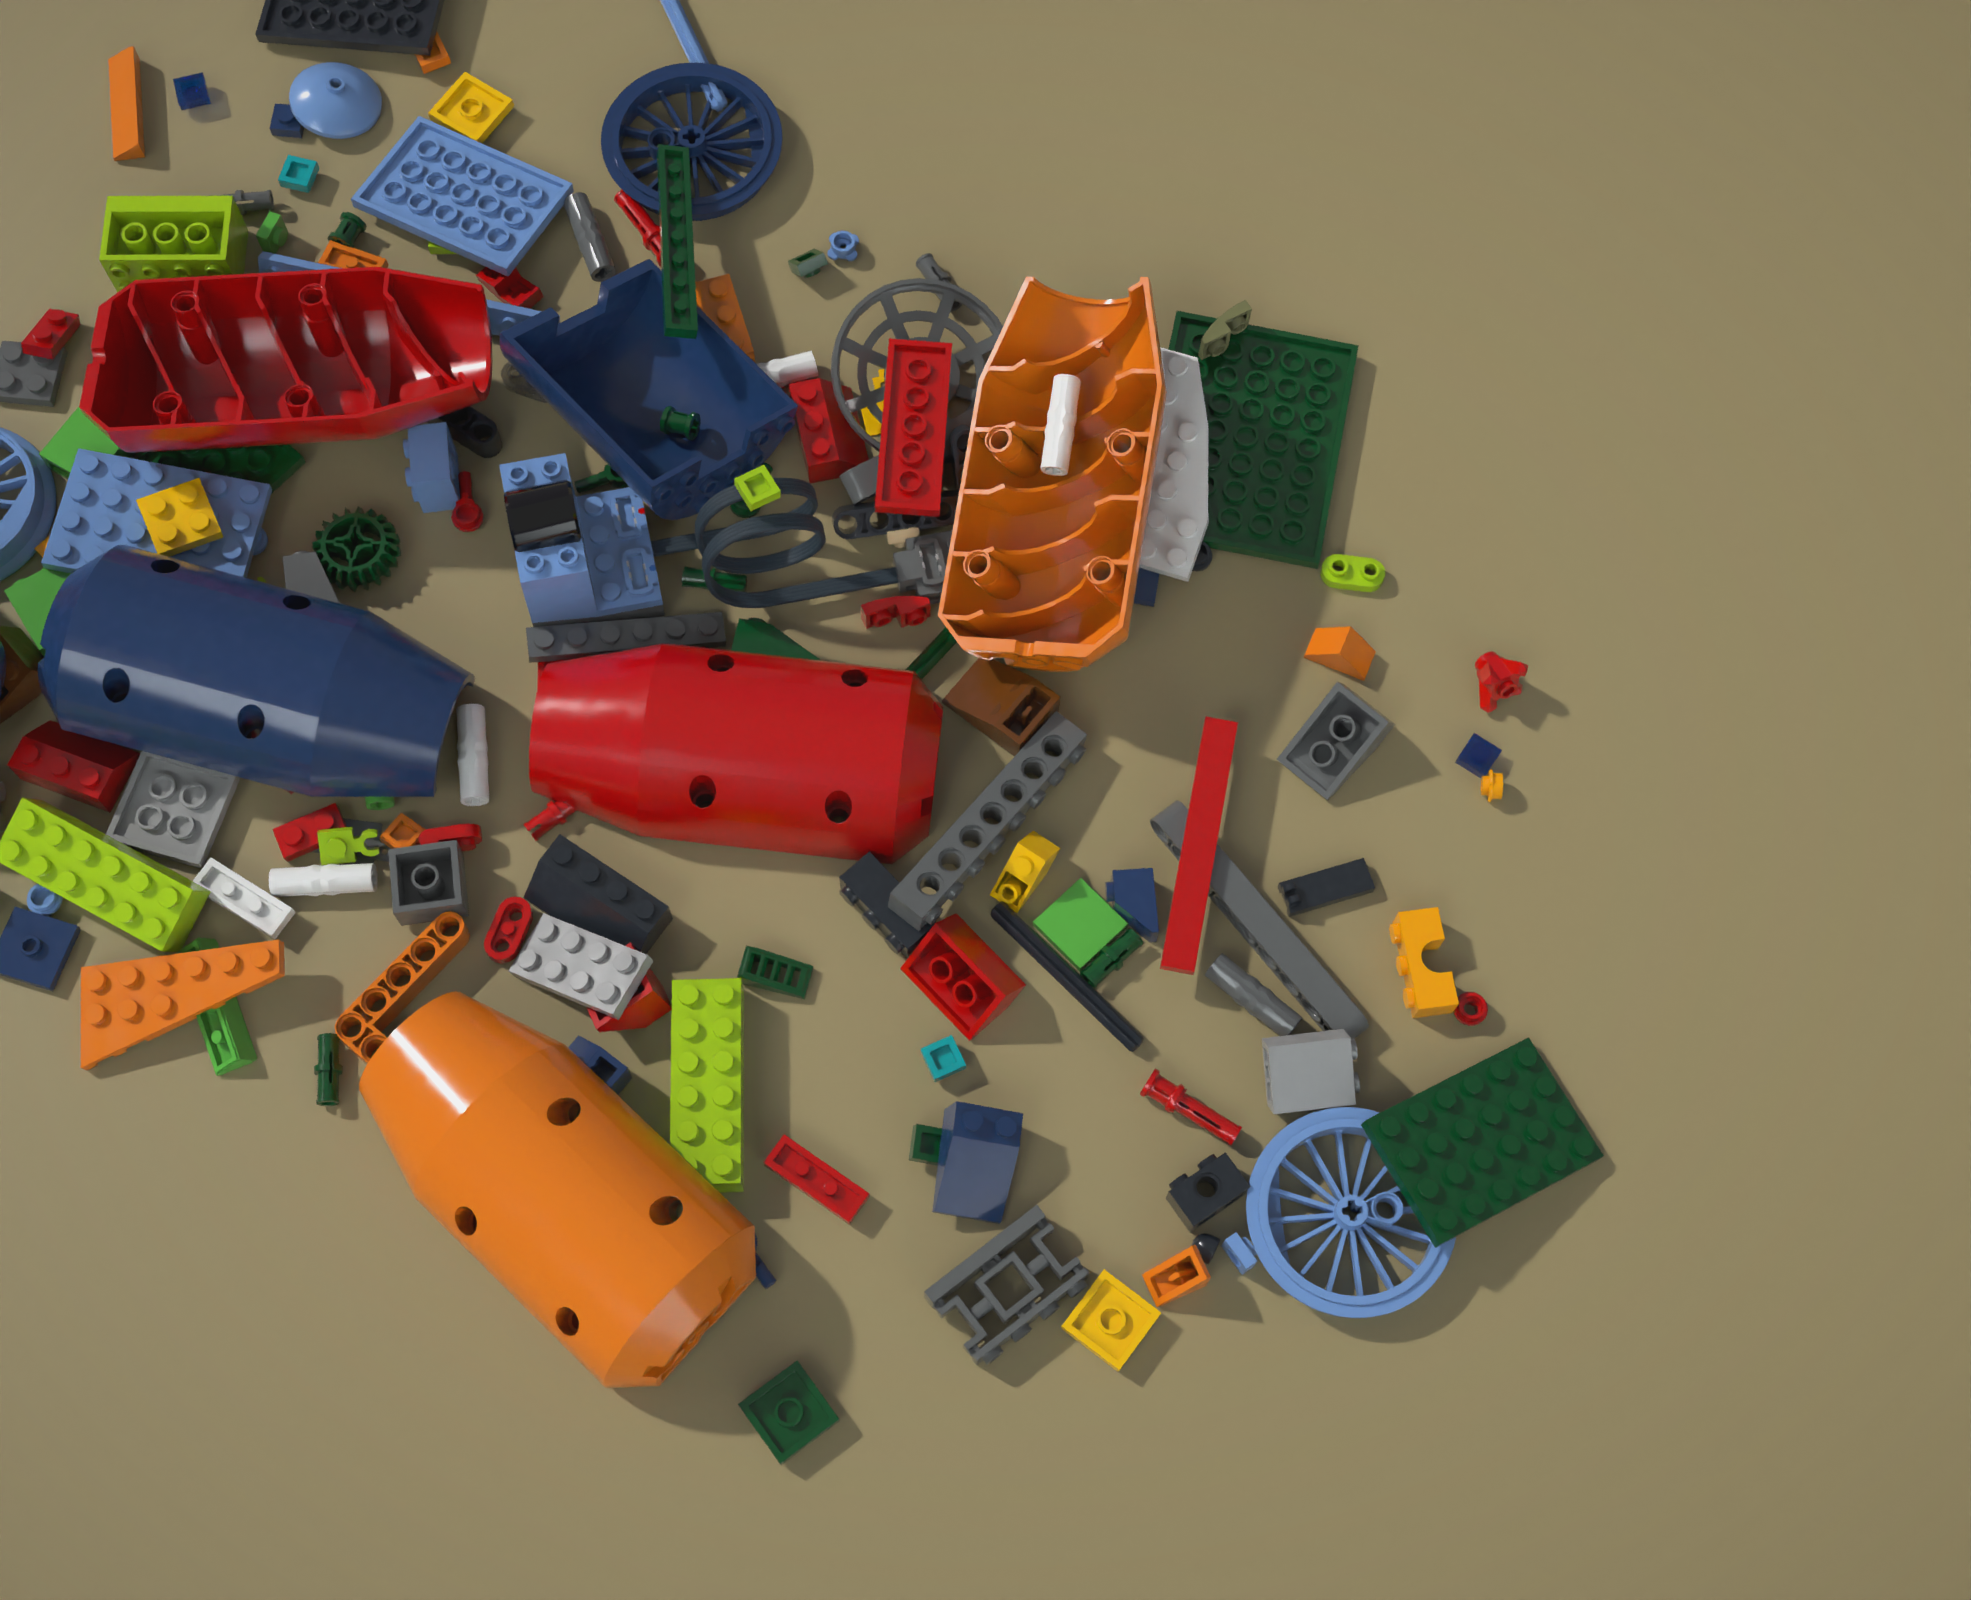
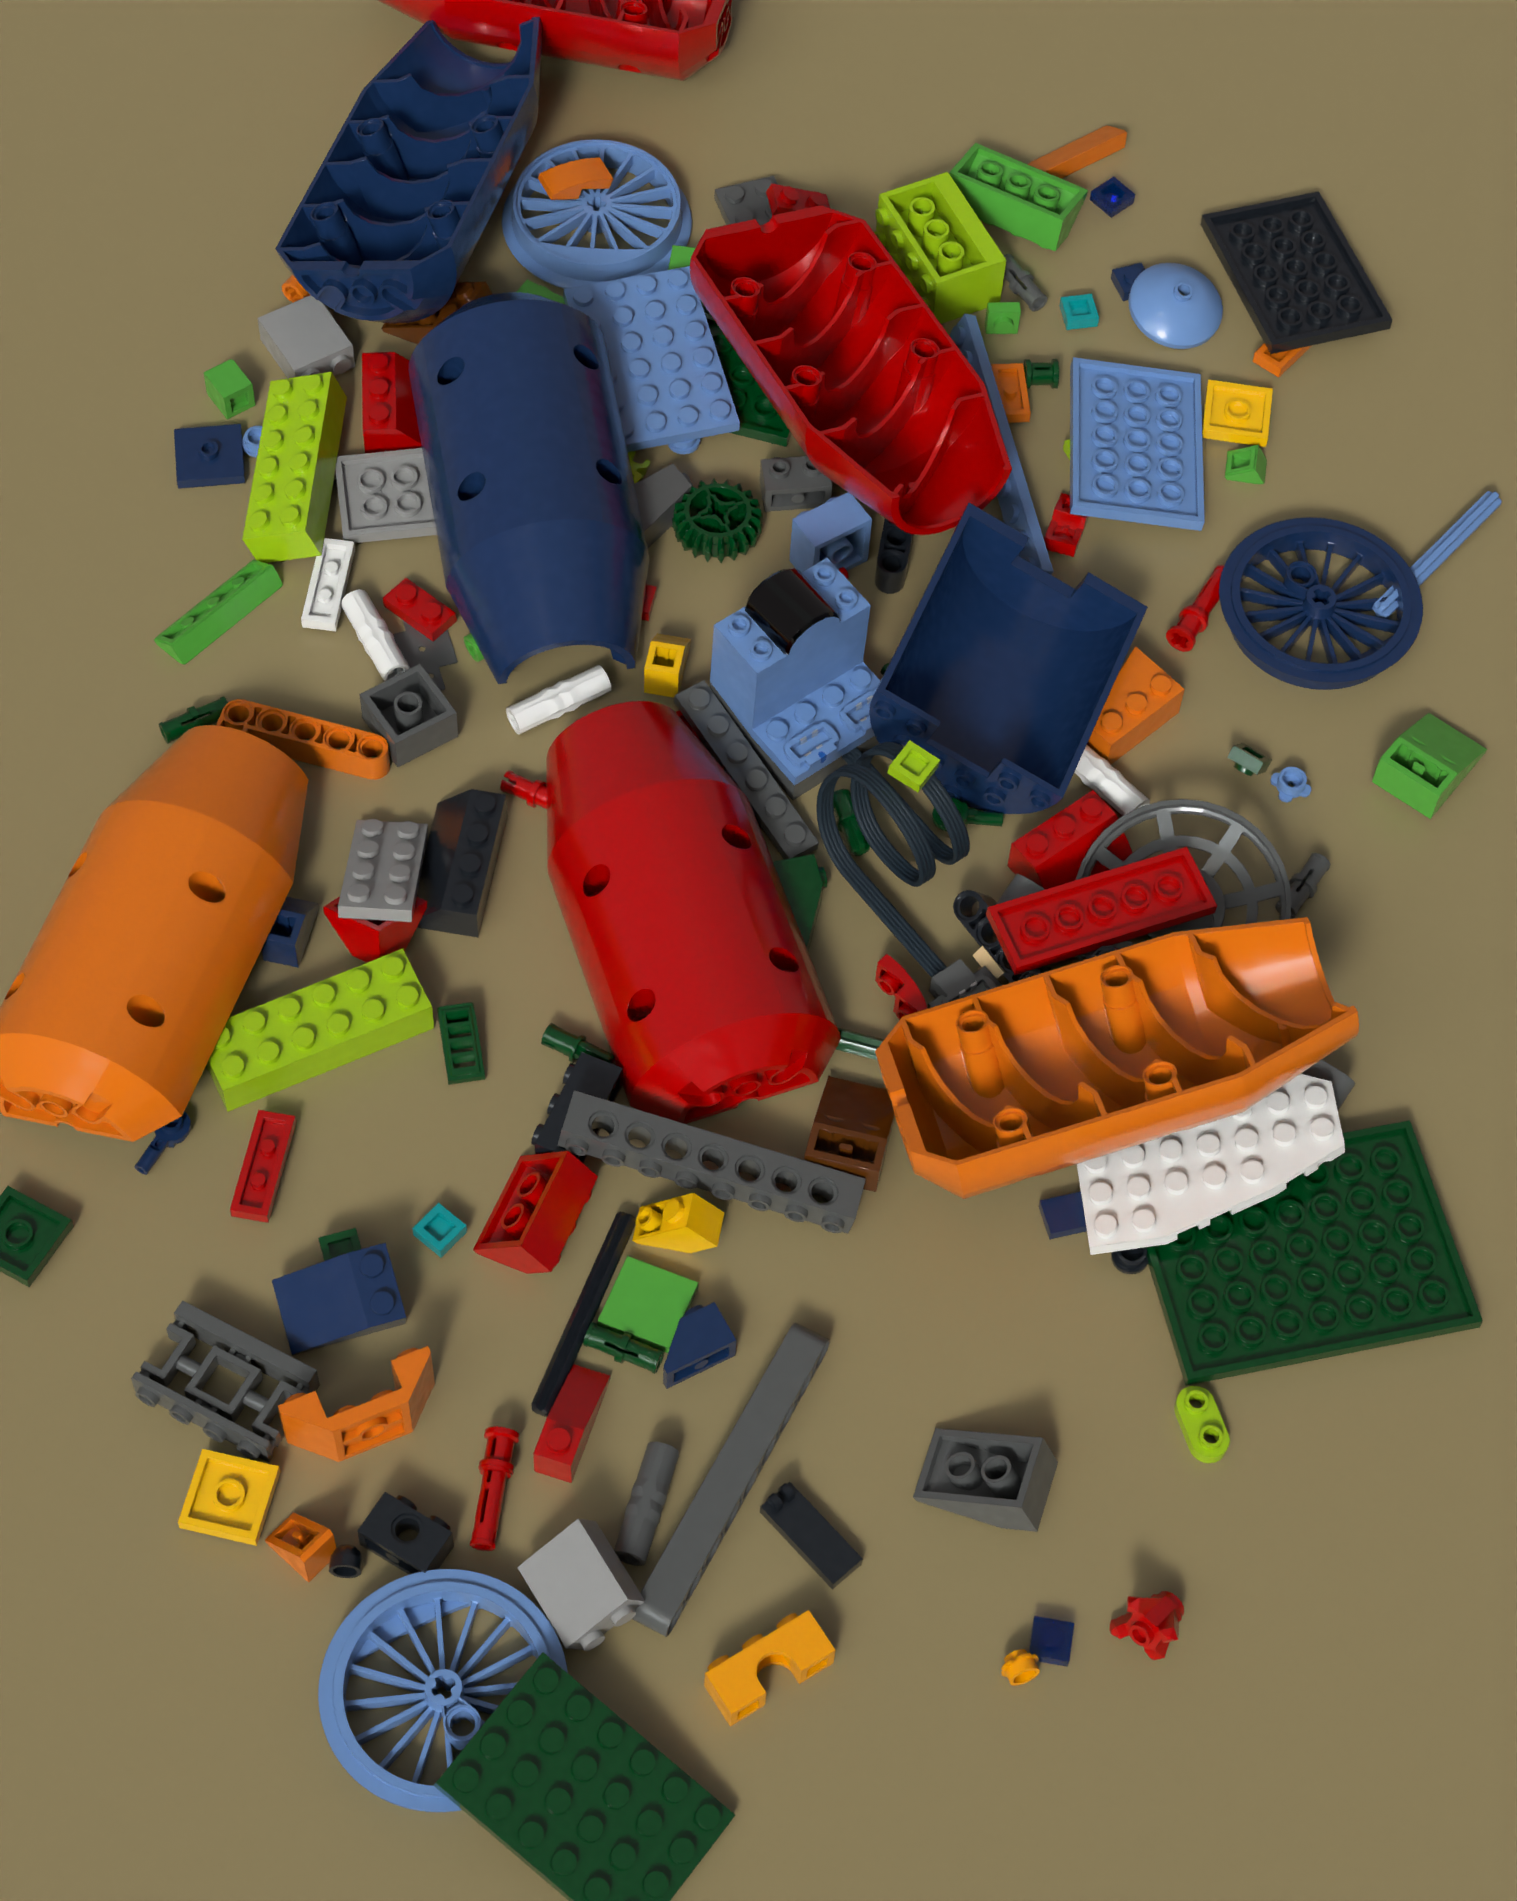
camera: 65 degrees right, 10 degrees down
orange wing [81,939,285,1070] -> none
yellow plate [136,478,224,557] -> none
lime plate [317,827,380,866] -> none
orange tile [380,813,426,849] -> none
red plate [419,823,482,851] -> none
red plate [484,896,533,964] -> none
dark grey axle [564,192,616,282] -> none
dark green plate [657,144,698,339] -> none
dark green bush [660,406,701,441] -> none
white axle [1041,374,1081,476] -> none
red tile [1160,716,1238,975] -> none
olive slope [1198,300,1252,360] -> none
medium blue plate [1221,1232,1257,1275] -> none
orange slope [1304,626,1376,681] -> none
red plate [1453,992,1488,1026] -> none
none -> orange slope [278,1346,435,1462]
none -> red slope [533,1364,611,1483]
none -> dark green axle [541,1023,614,1064]
none -> yellow slope [644,633,691,698]
none -> dark grey brick [759,455,832,512]
none -> bright green slope [949,143,1088,251]
none -> bright green slope [1225,445,1267,484]
none -> bright green slope [1372,713,1487,819]

